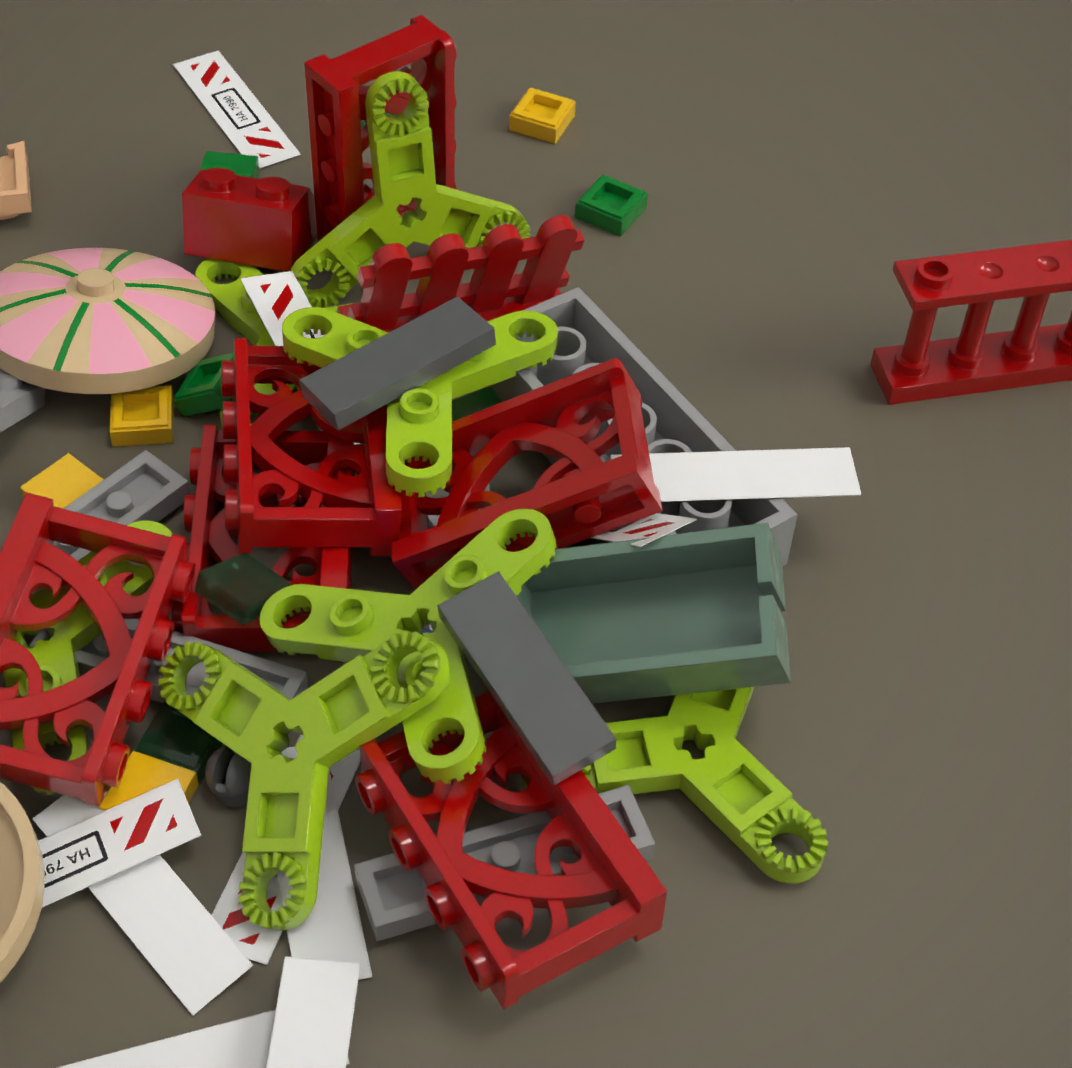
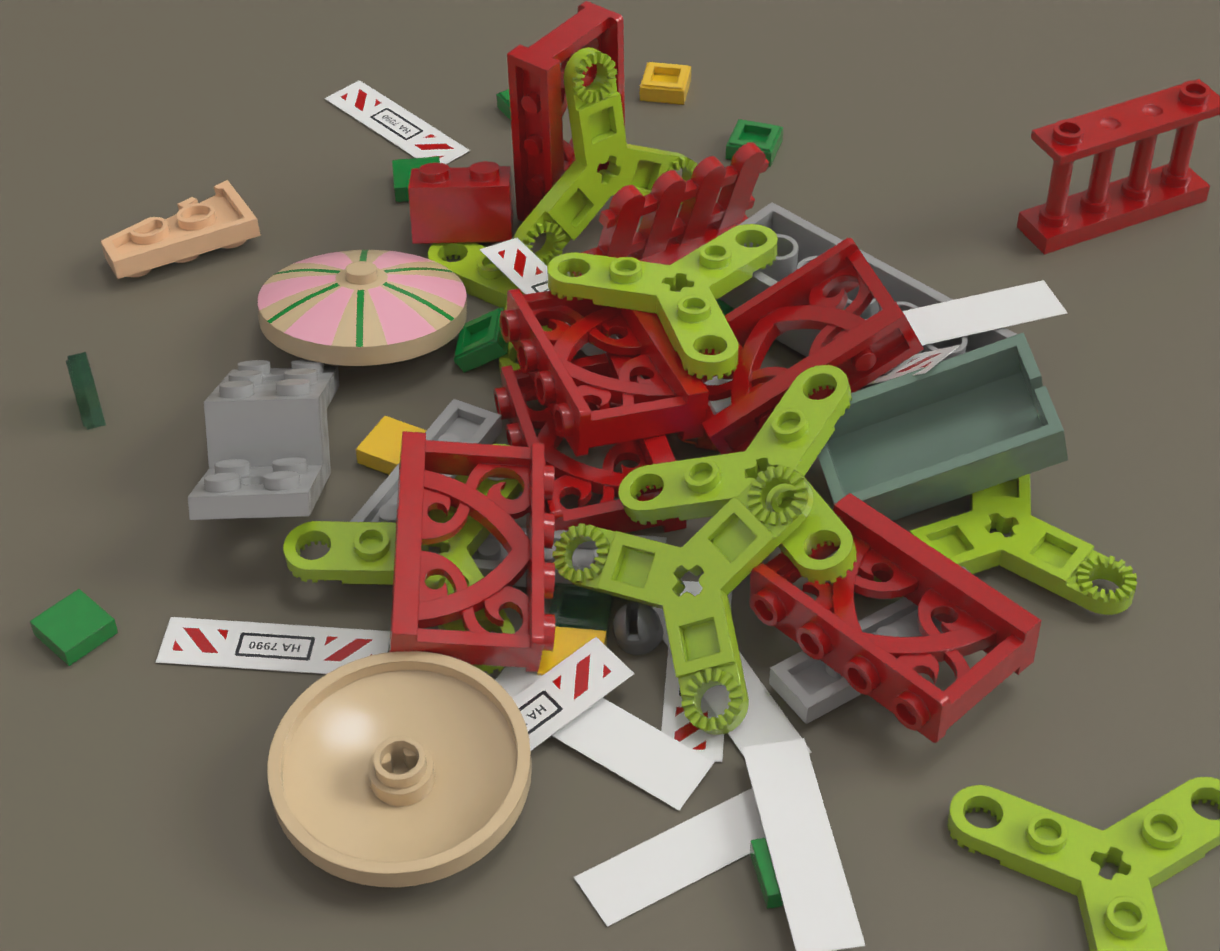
camera: 10 degrees left, 5 degrees down
yellow tile [110,385,174,447] -> none
clear green tile [195,553,293,625] -> none
dark grey tile [300,296,496,431] -> none
dark grey tile [437,571,616,786] -> none

